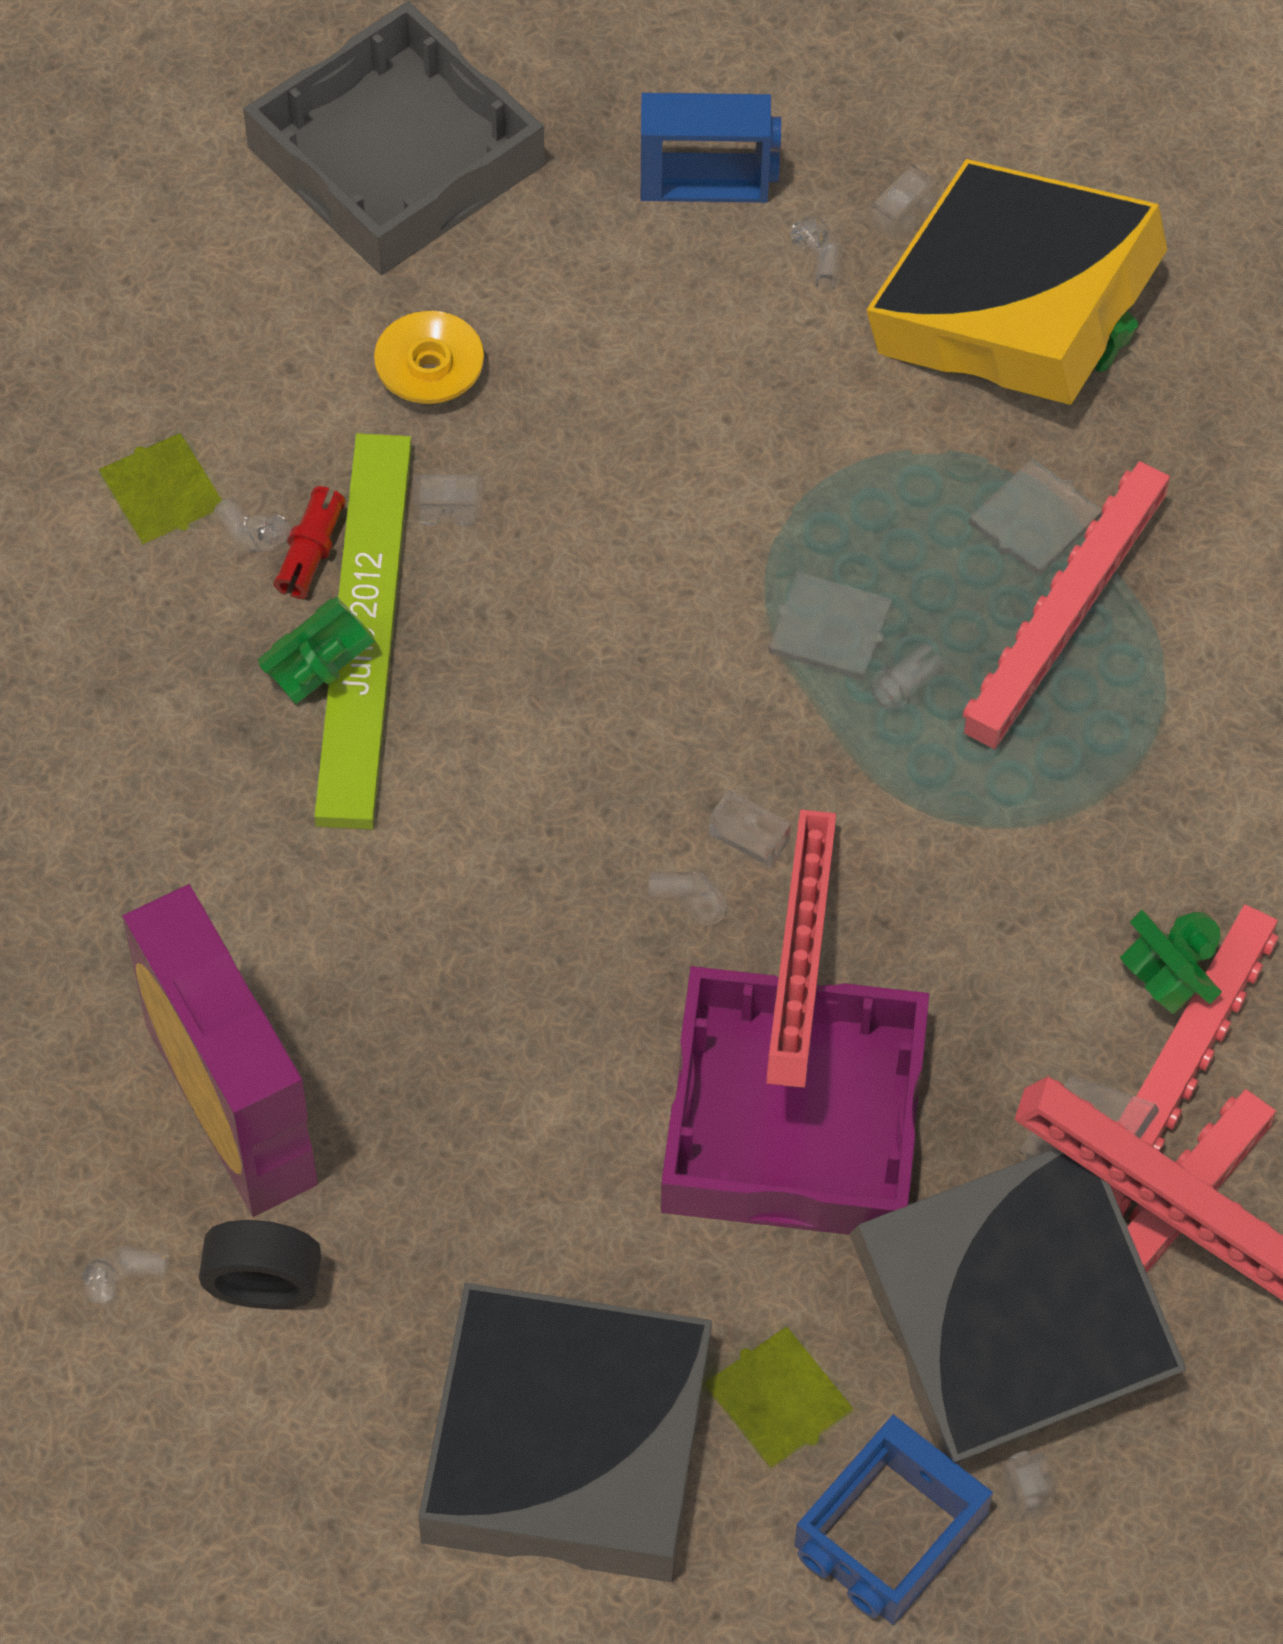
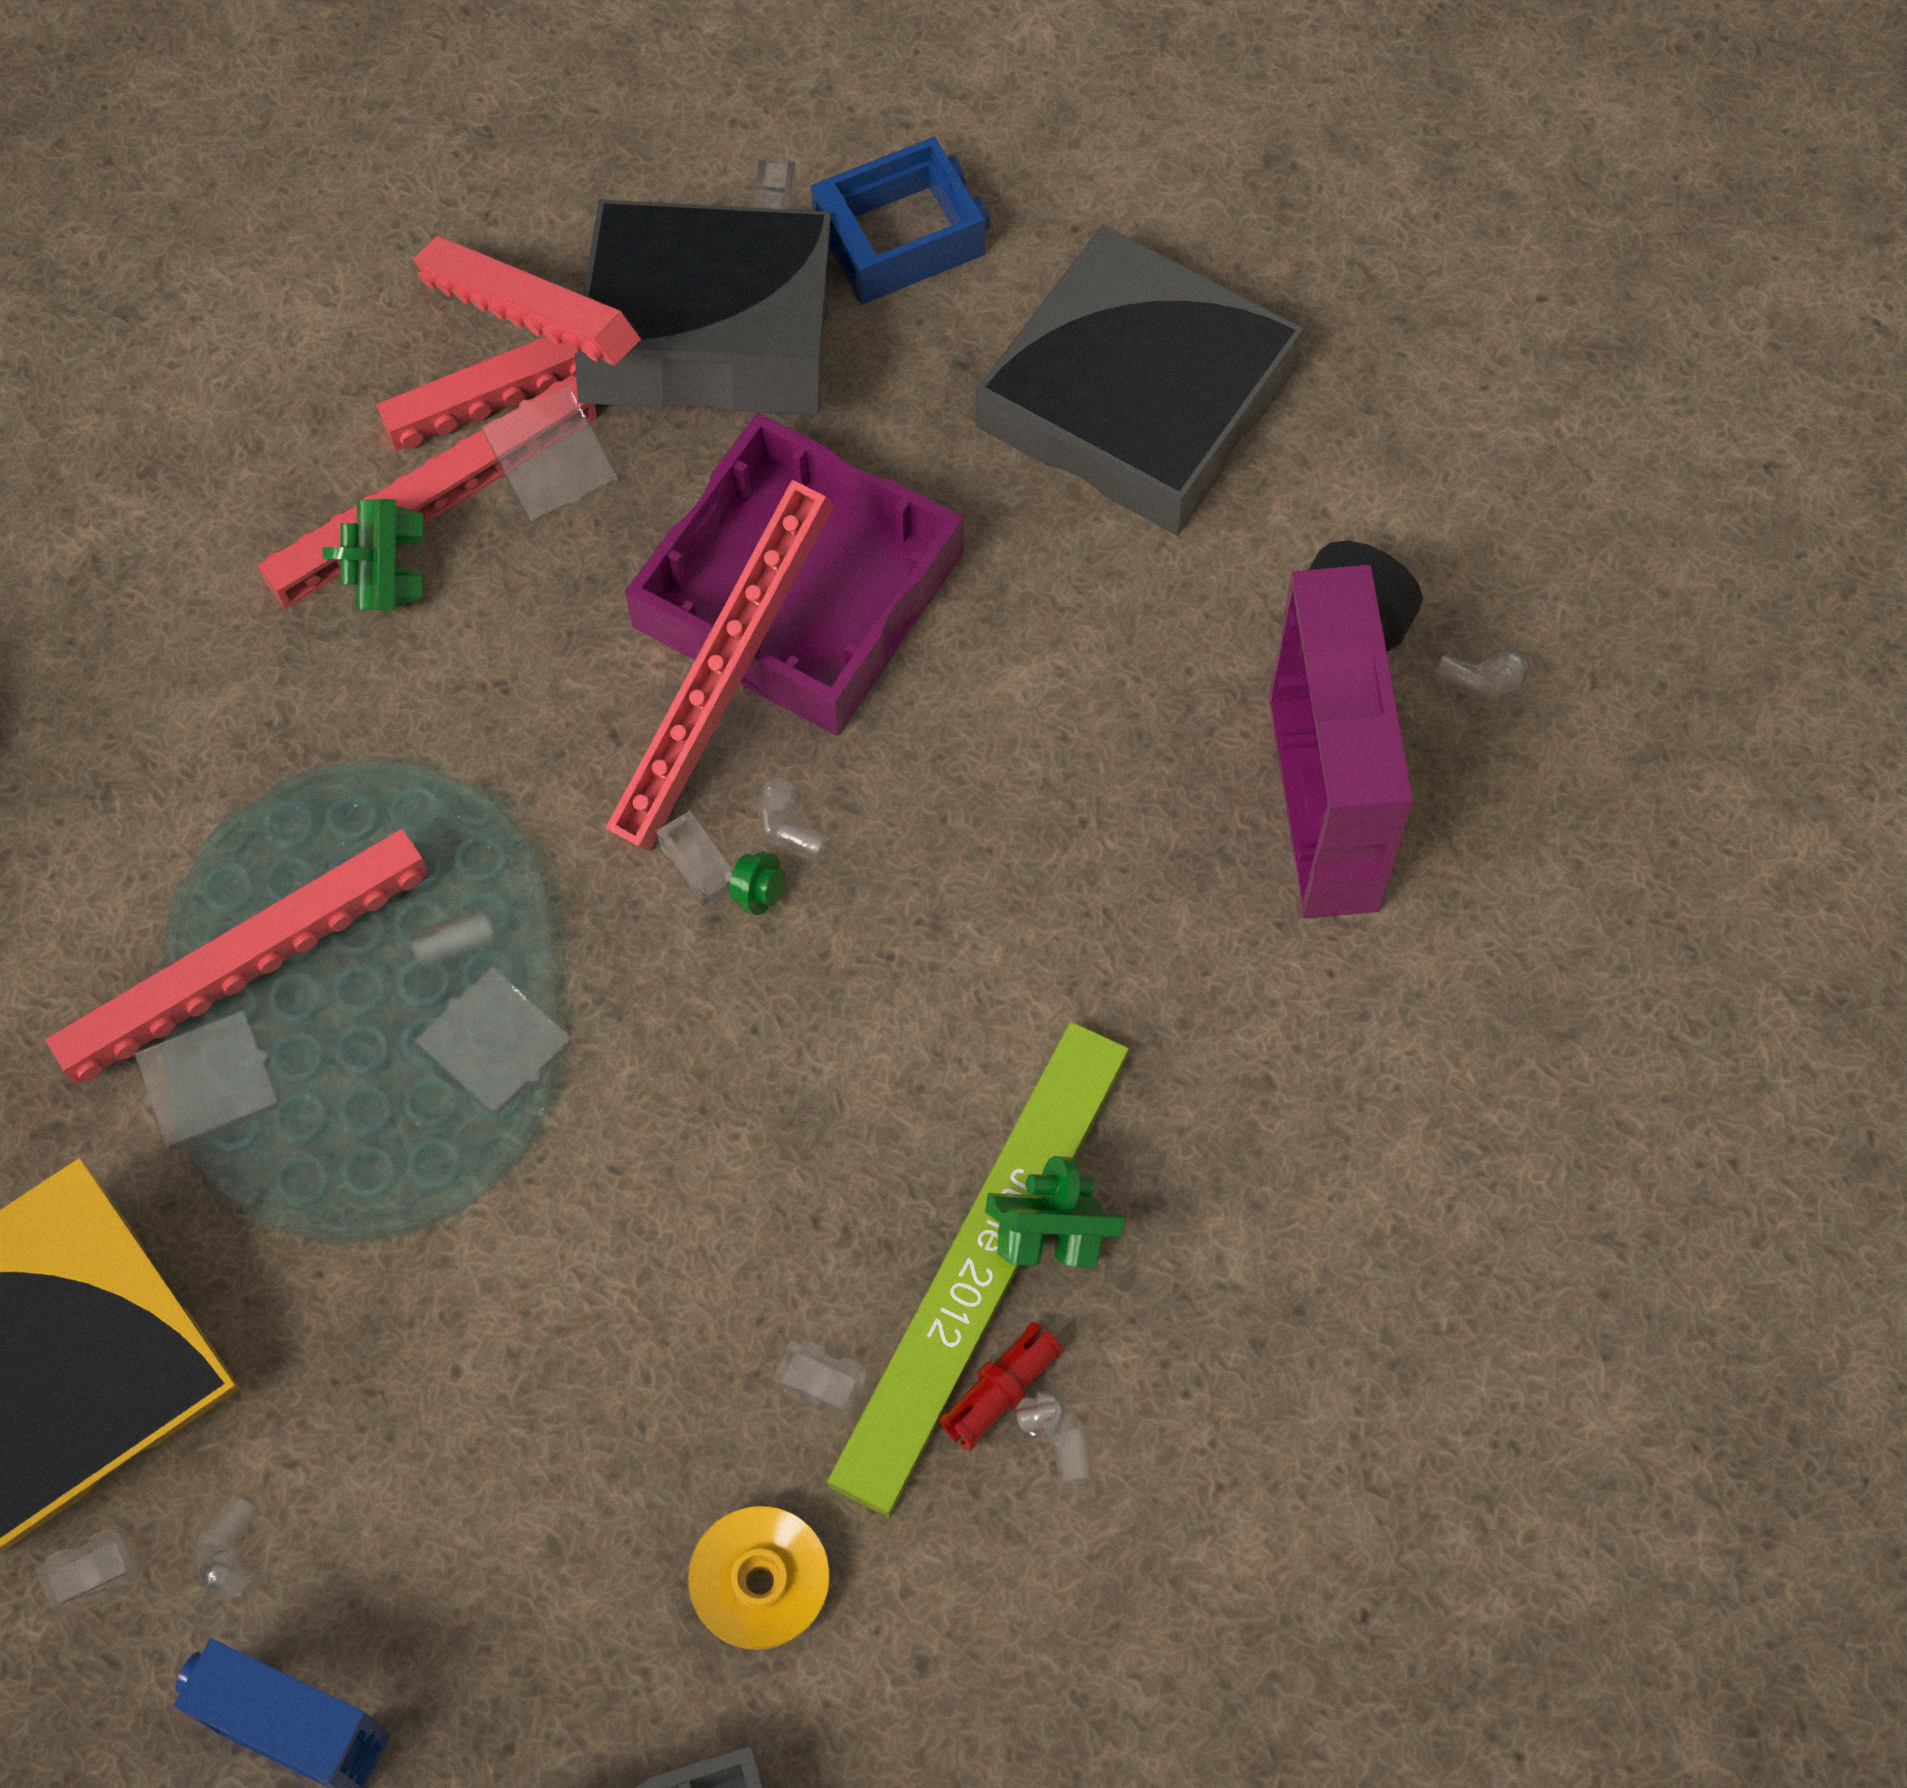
camera: 155 degrees left, 5 degrees up
clear neon green piece [99,432,224,545] -> none
clear neon green piece [705,1326,853,1469] -> none
none -> green plate [729,851,785,915]

